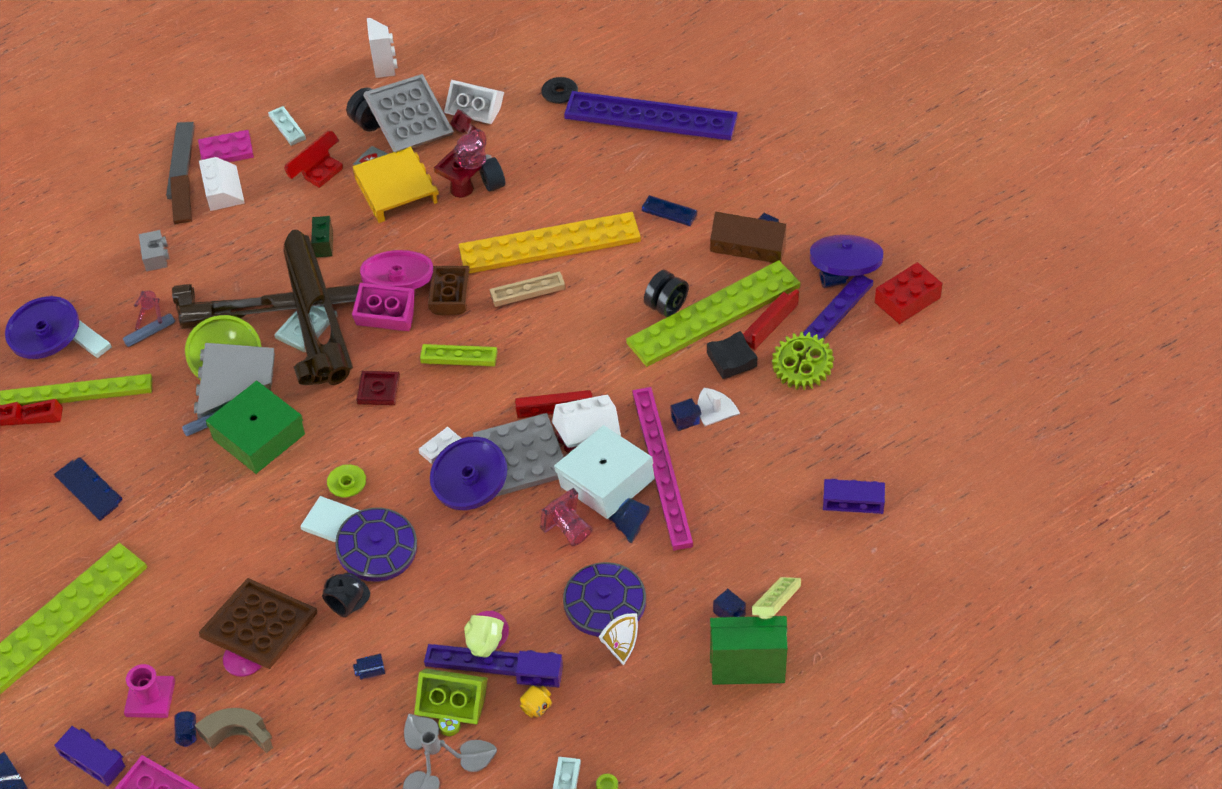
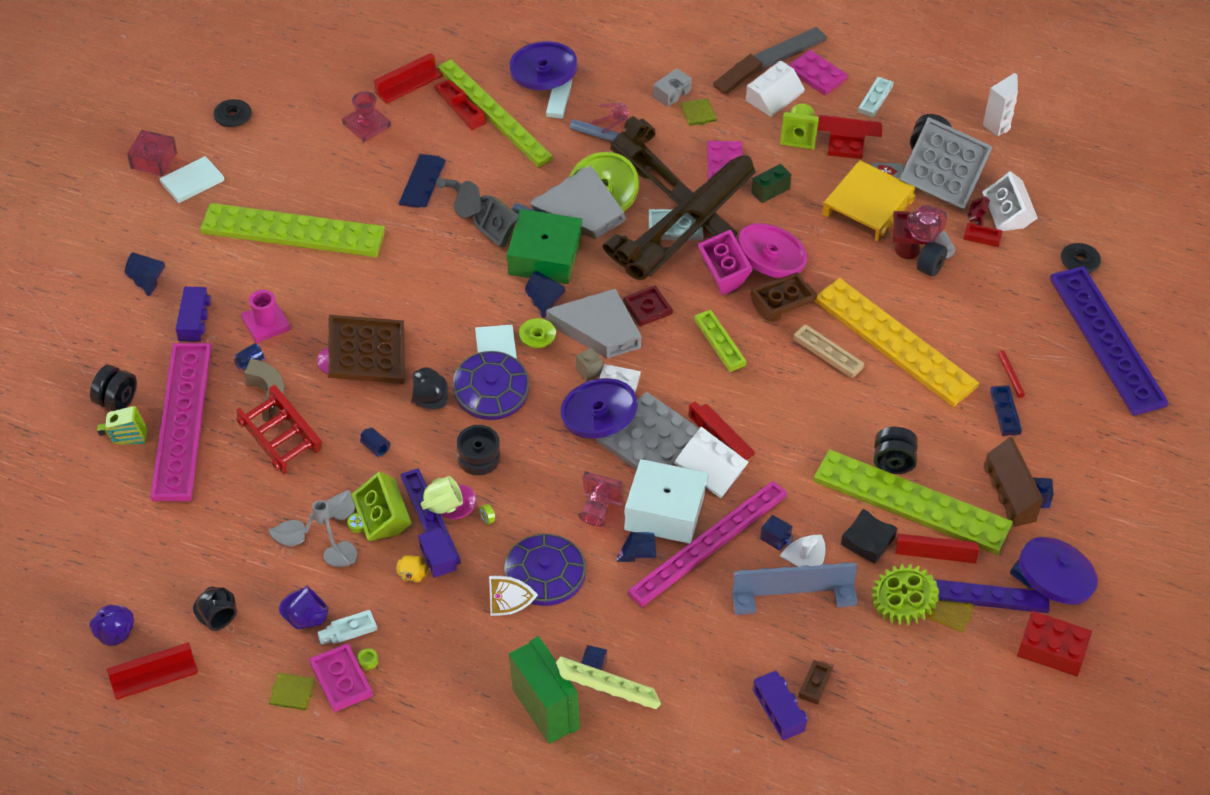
camera: 55 degrees right, 0 degrees up
none -> red fence [236,385,322,475]
none -> dark grey plate [436,178,519,247]
none -> black wheel [457,425,500,475]
none -> lime tile [479,504,495,525]
none -> clear blue slope [525,271,565,318]
none -> light grey slope [546,289,642,359]
none -> dark tan brick [576,347,602,382]
none -> clear neon green piece [681,98,716,126]
none -> dark pink plate [707,141,743,180]
none -> sand blue bracket [732,562,858,615]
none -> lime plant [780,104,819,150]
none -> reddish brown plate [798,660,833,705]
none -> clear neon green piece [929,600,975,632]
none -> red tile [963,223,1003,247]
none -> red bar [997,350,1025,398]

